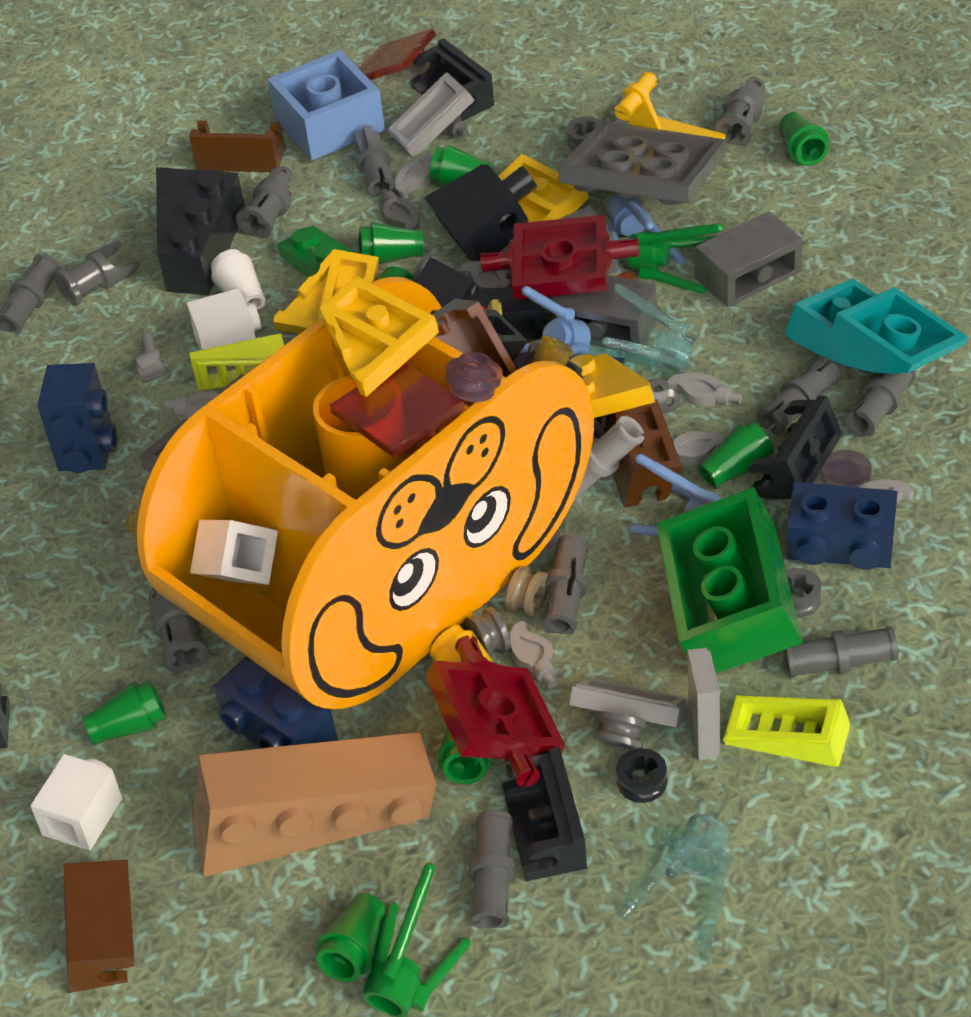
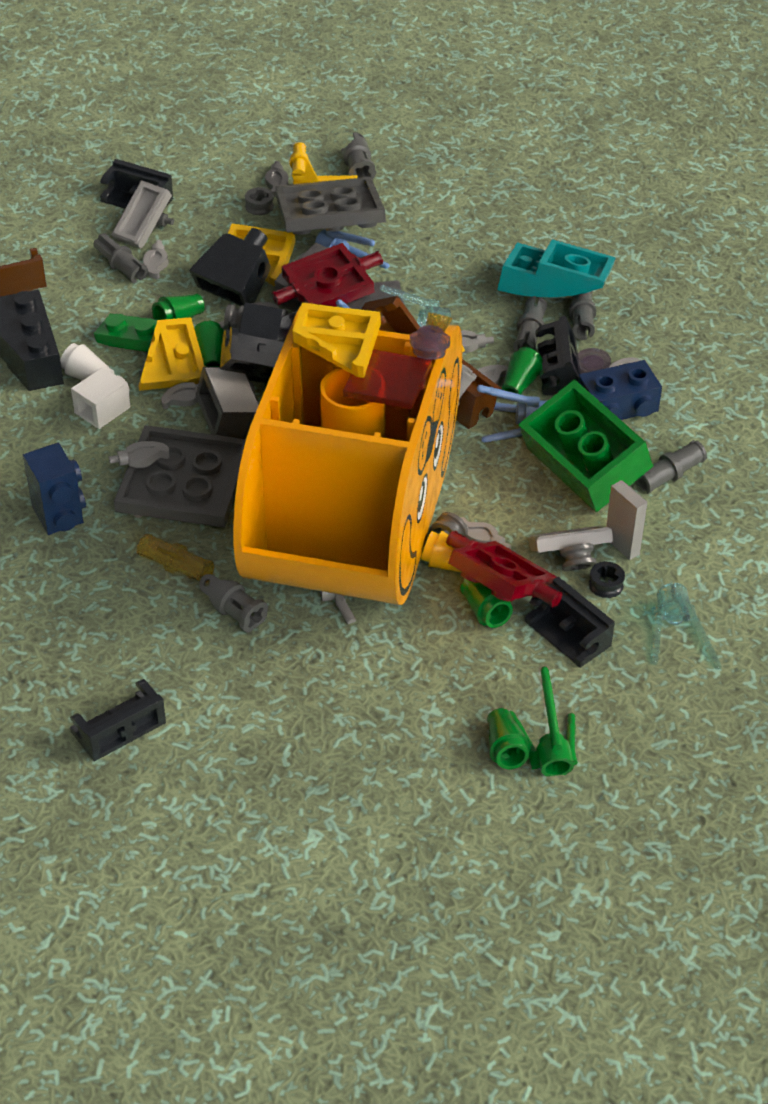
camera: 35 degrees left, 0 degrees up
white brick [31,754,122,851] -> none
reddish brown hinge [63,859,134,993] -> none
green cone [82,680,167,746] -> none
light grey hand [133,333,165,383] -> none
neon yellow slope [189,333,284,390] -> none
white brick [190,520,278,585] -> none
medium nougat wedge [192,732,436,877] -> none
dark blue brick [213,656,338,748] -> none
dark grey piece [236,166,293,238] -> none
medium blue brick [267,50,385,161] -> none
clear red piece [359,28,436,80] -> none
flat silver piece [380,189,419,230] -> none
green cone [429,144,495,187] -> none
dark grey pin [469,810,515,928] -> none
dark tan bush [506,566,548,618] -> none
dark grey pin [543,534,589,634] -> none
green plant [627,223,724,294] -> none
flat silver brick [695,211,803,307] -> none
neon yellow slope [723,695,850,767] -> none
green cone [779,112,829,166] -> none

